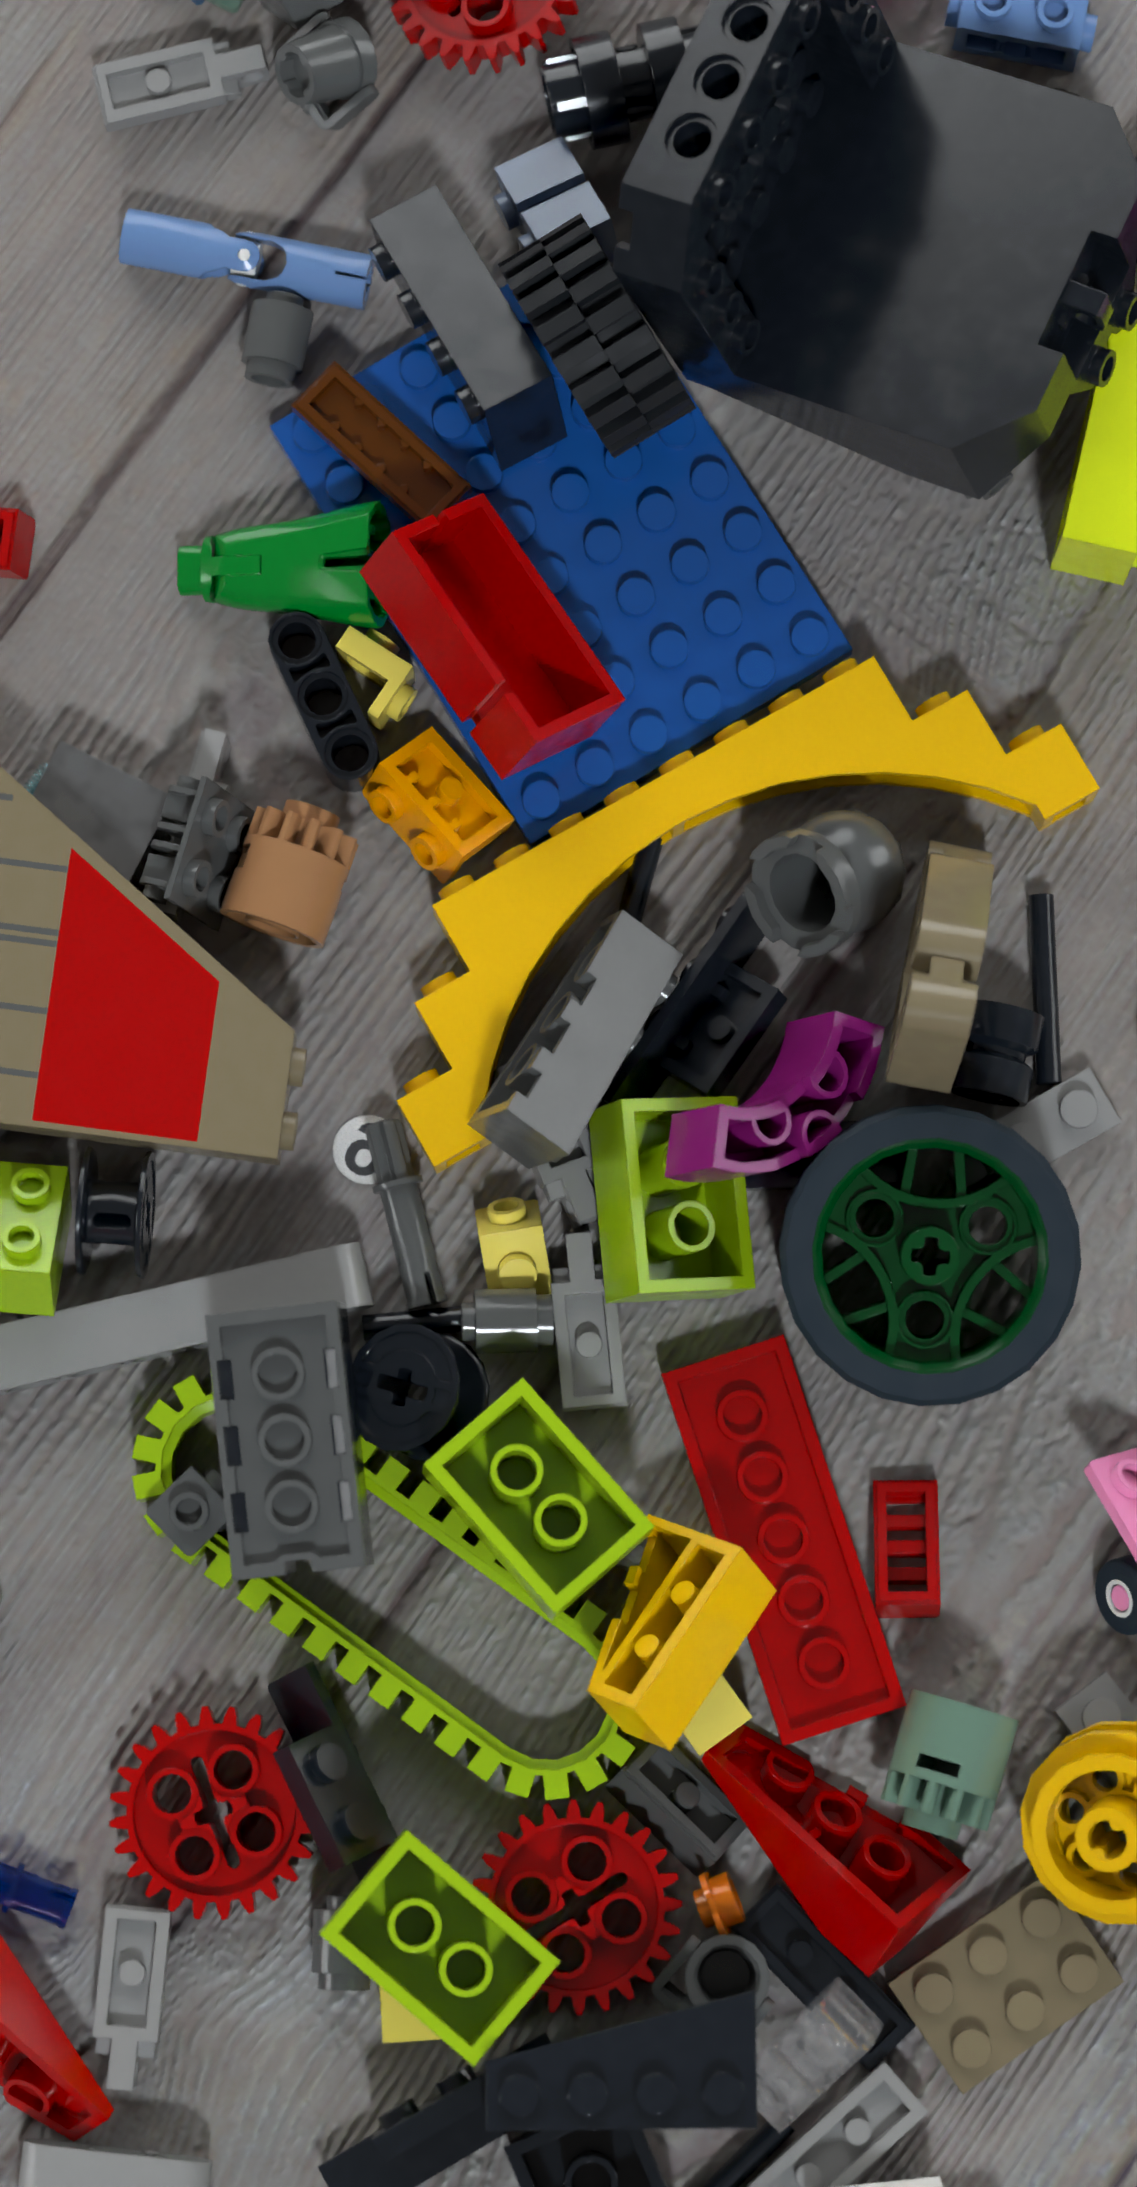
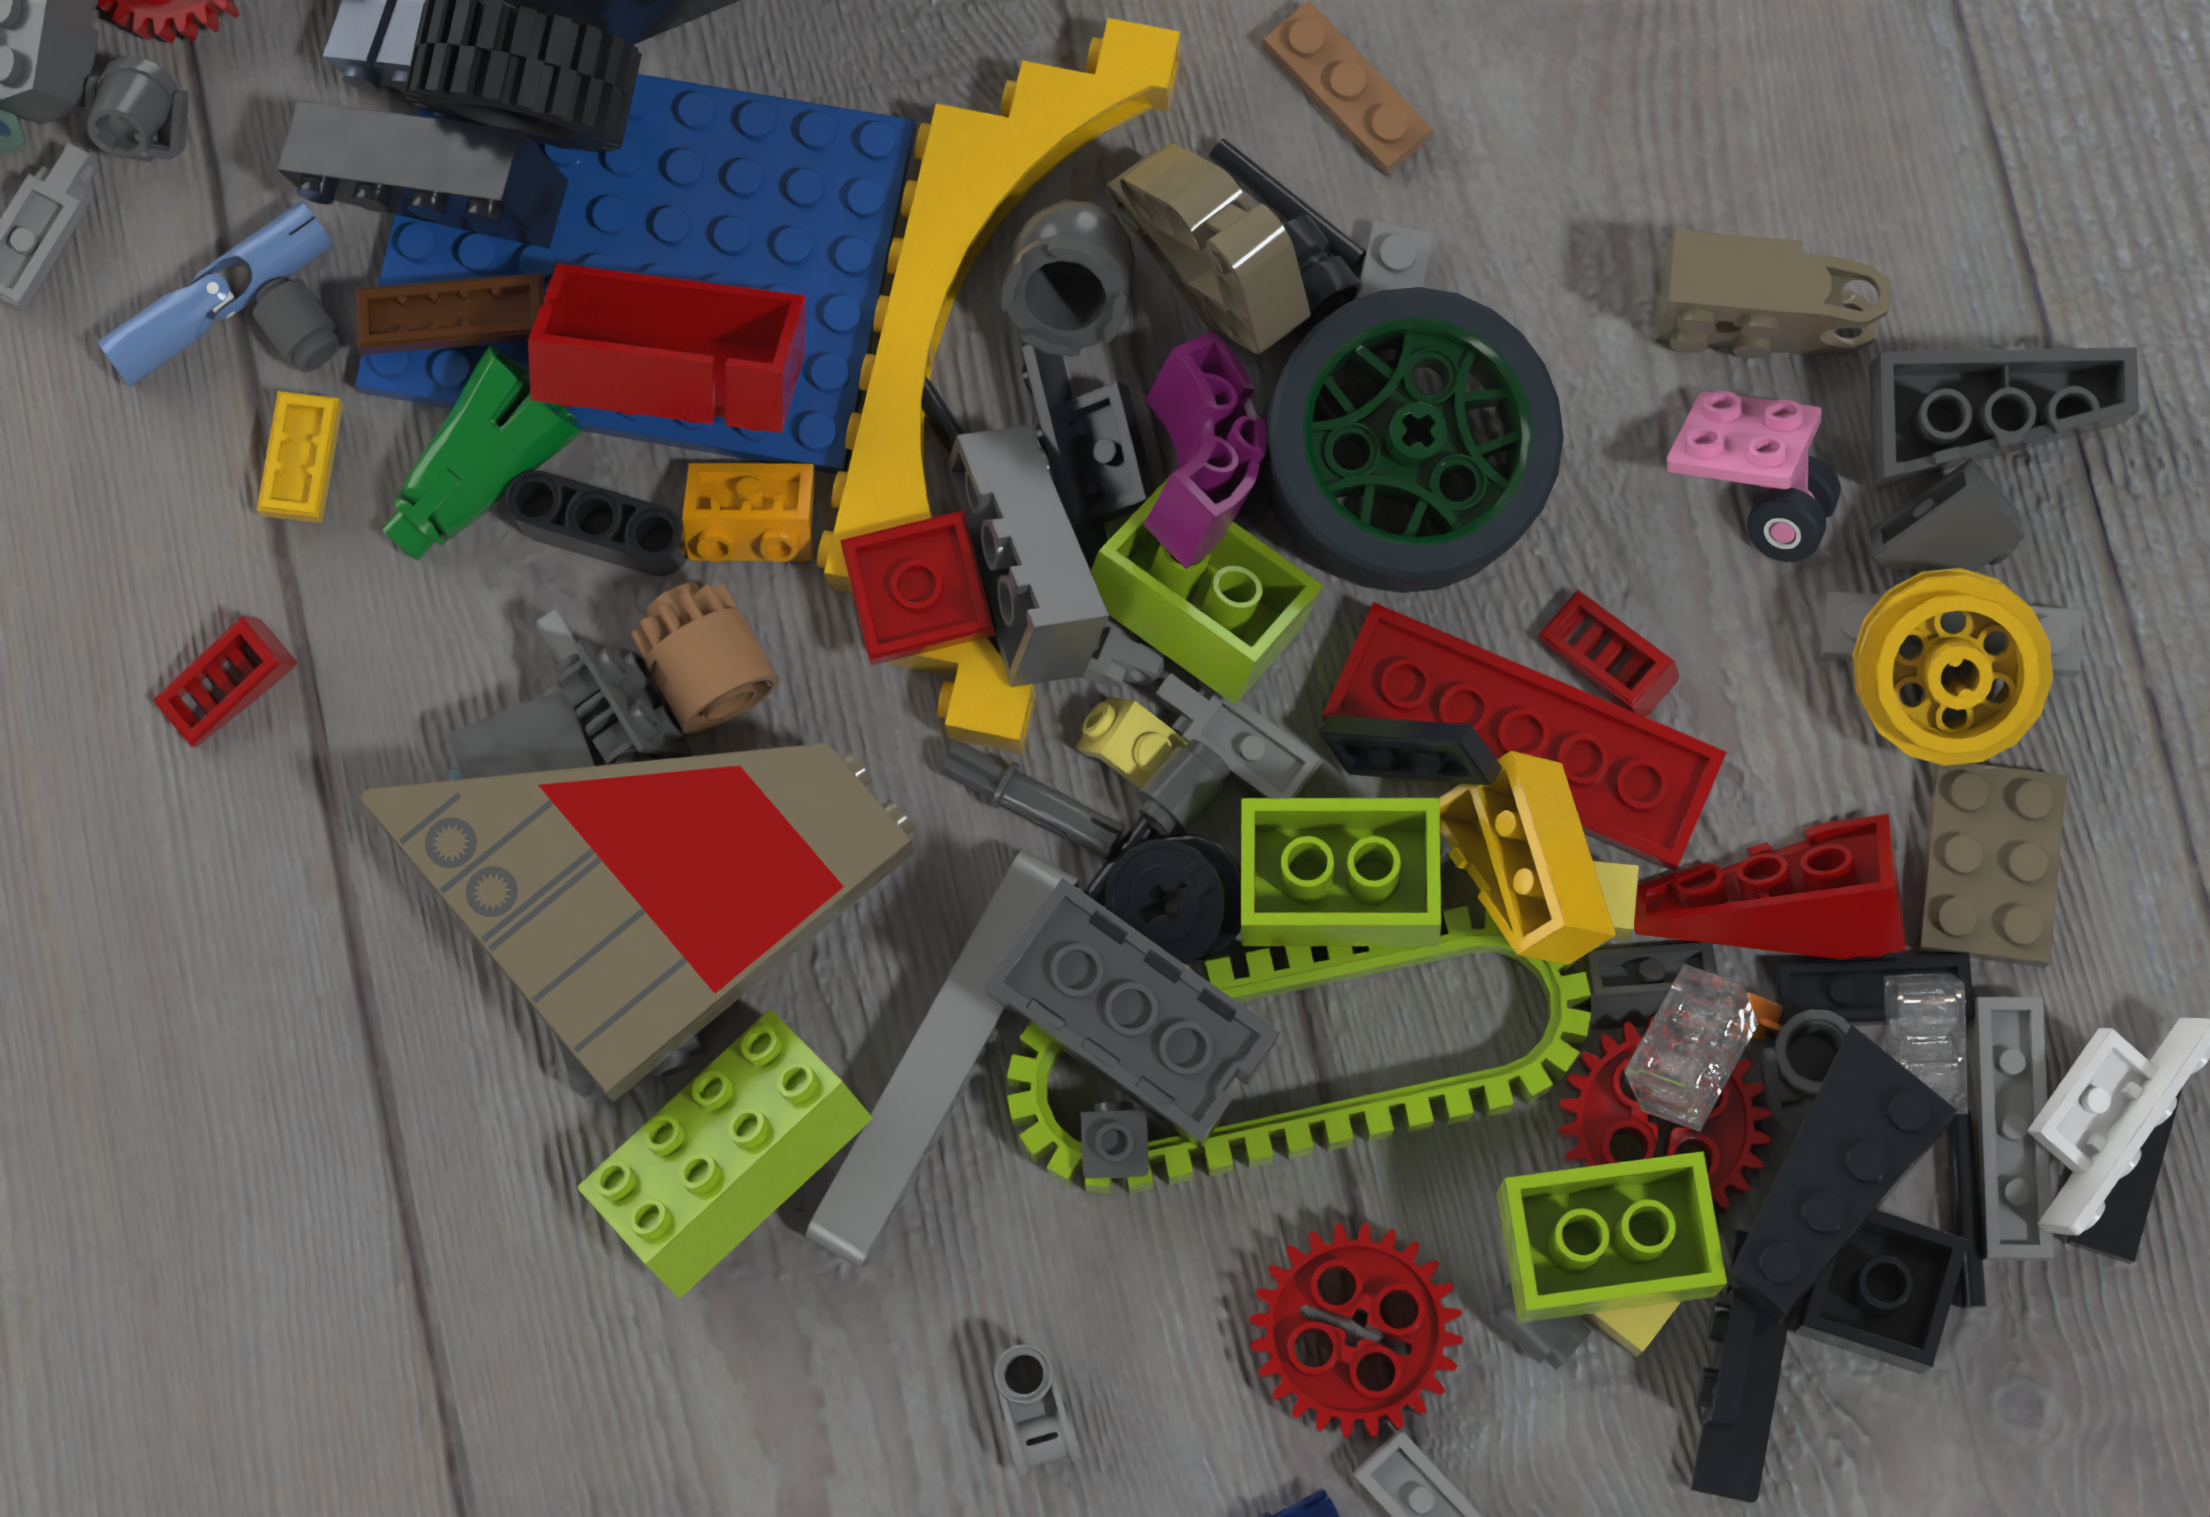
camera: 45 degrees left, 5 degrees down
black piece [75,1147,156,1279] -> none
black bracket [268,1661,398,1881] -> none
clear sticker [333,1115,385,1184] -> none
light yellow bracket [336,625,418,730] -> none
sand green gear [880,1689,1019,1840] -> none
none -> yellow plate [257,391,343,524]
none -> red tile [840,510,995,666]
none -> black tile [1318,715,1502,785]
none -> clear brick [1624,964,1758,1132]

